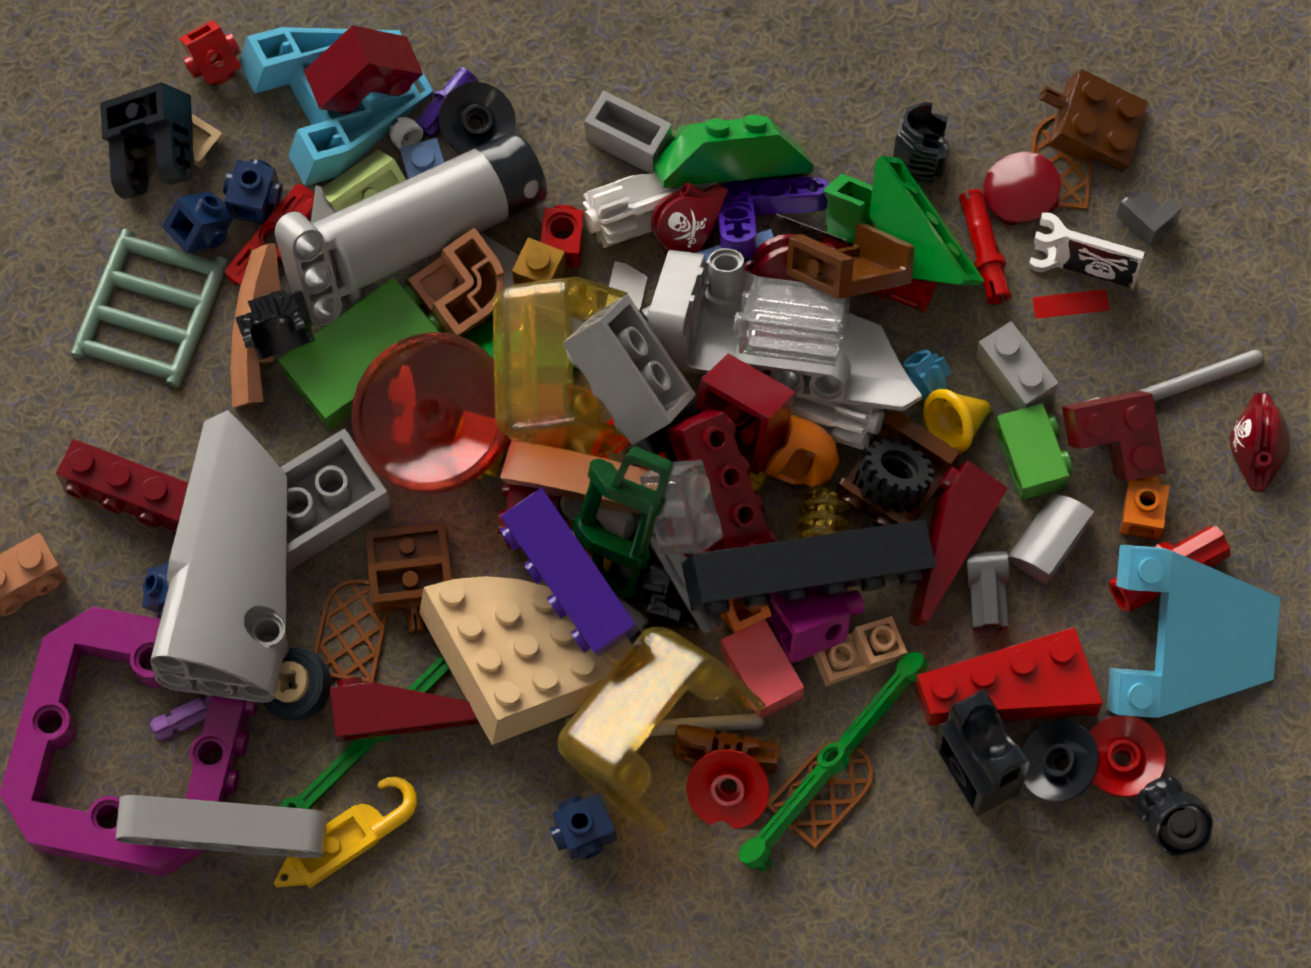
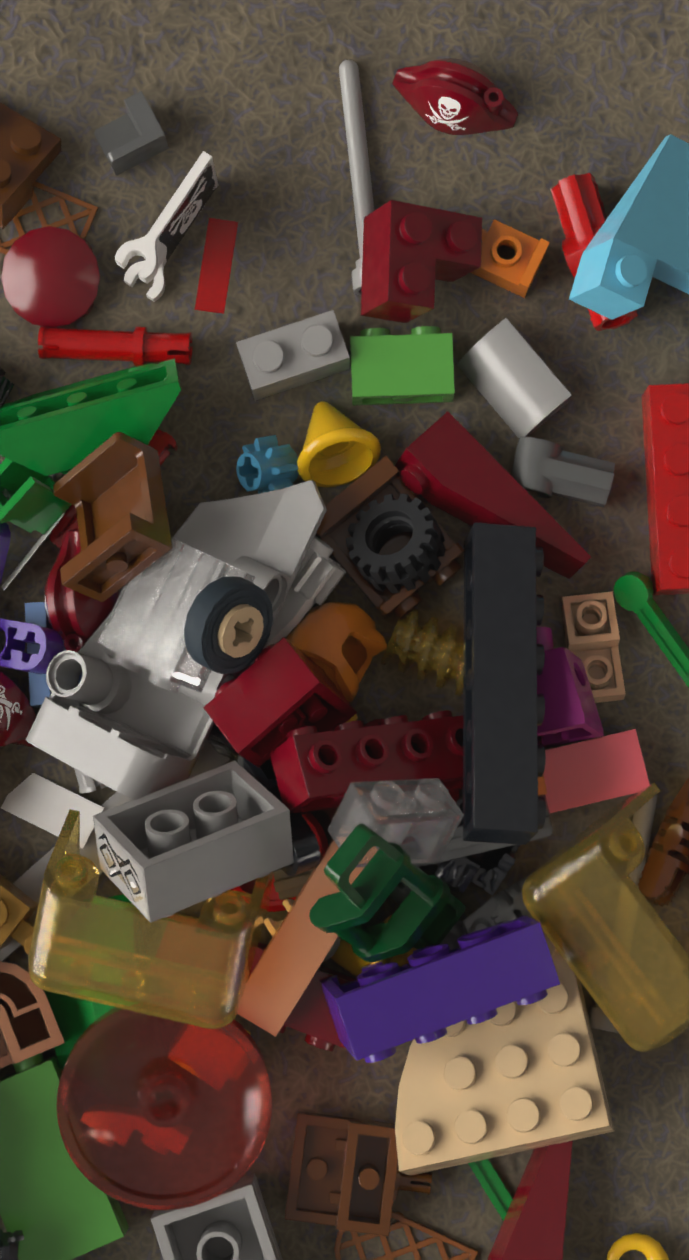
camera: 75 degrees left, 15 degrees up
none -> black wheel [184,576,273,674]

